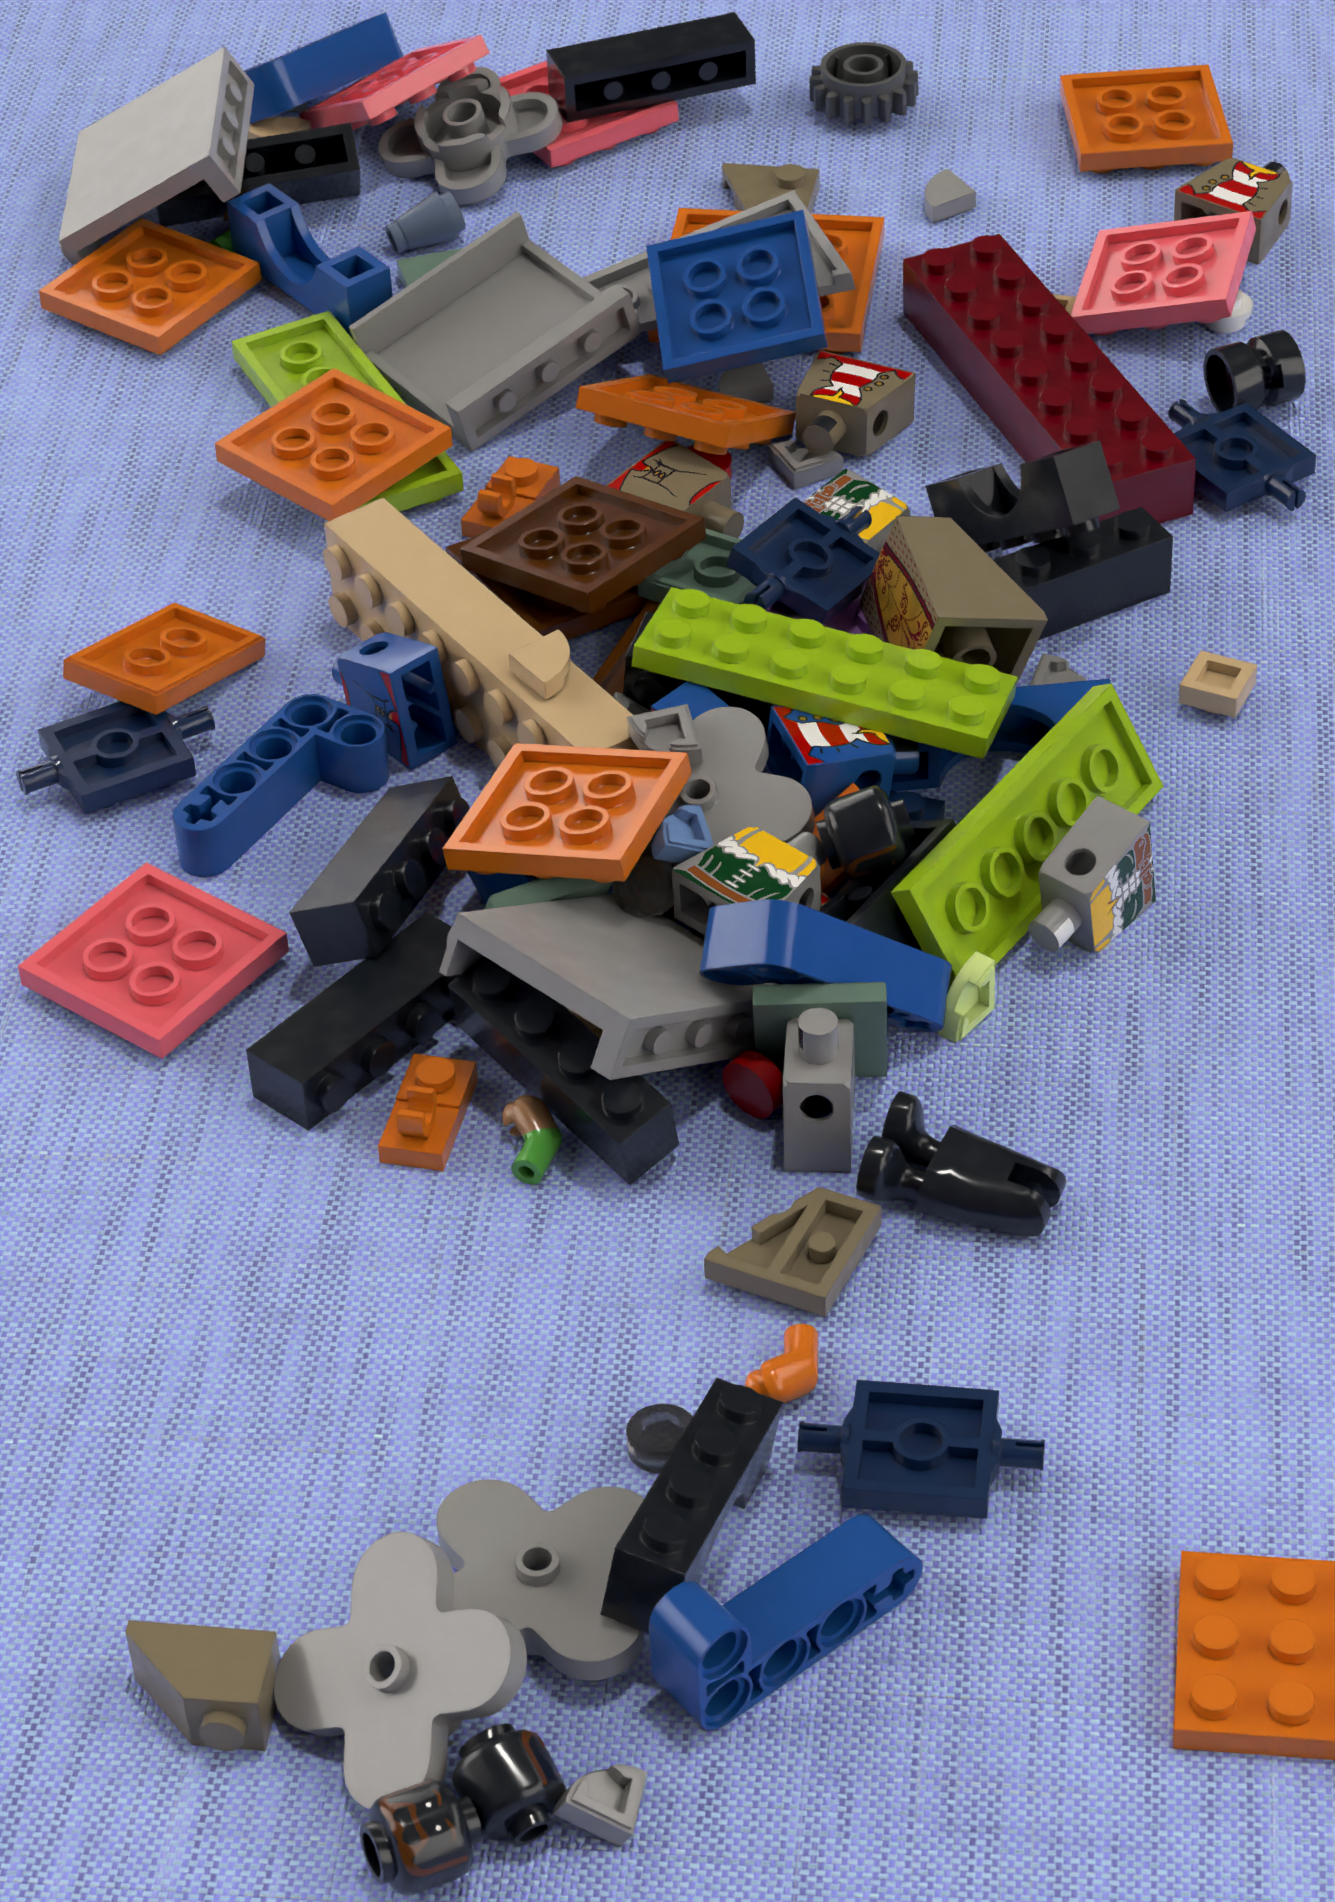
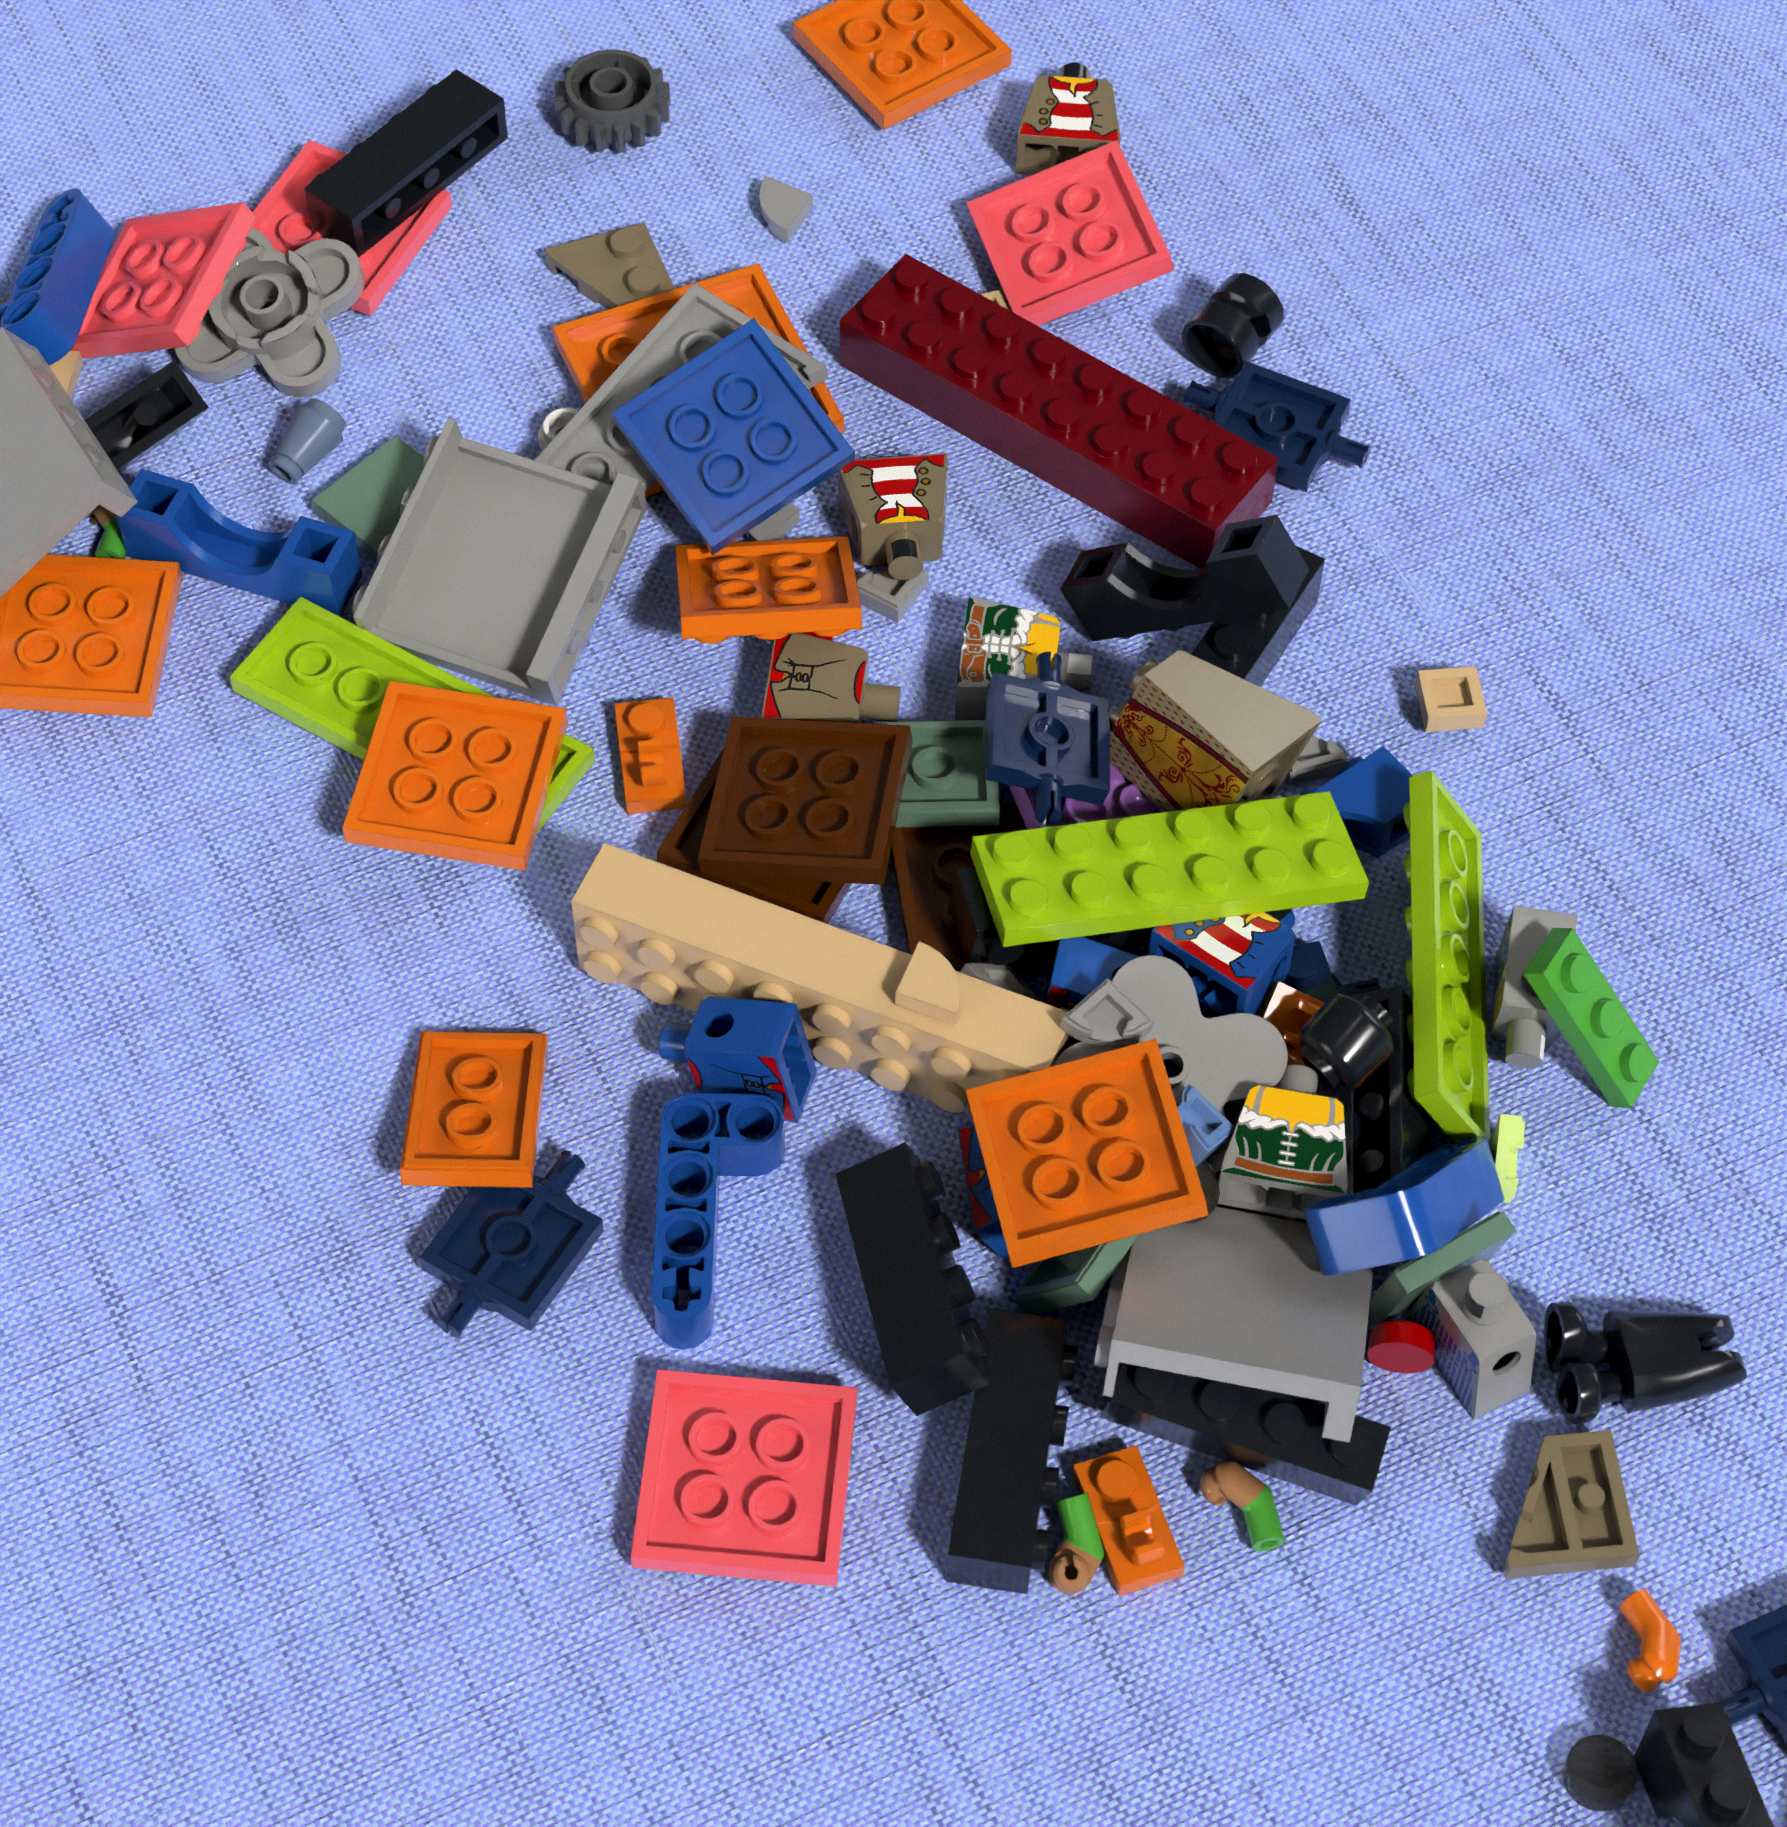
camera: 35 degrees left, 15 degrees up
none -> arm [1048,1492,1104,1594]
none -> bright green plate [1523,928,1659,1108]

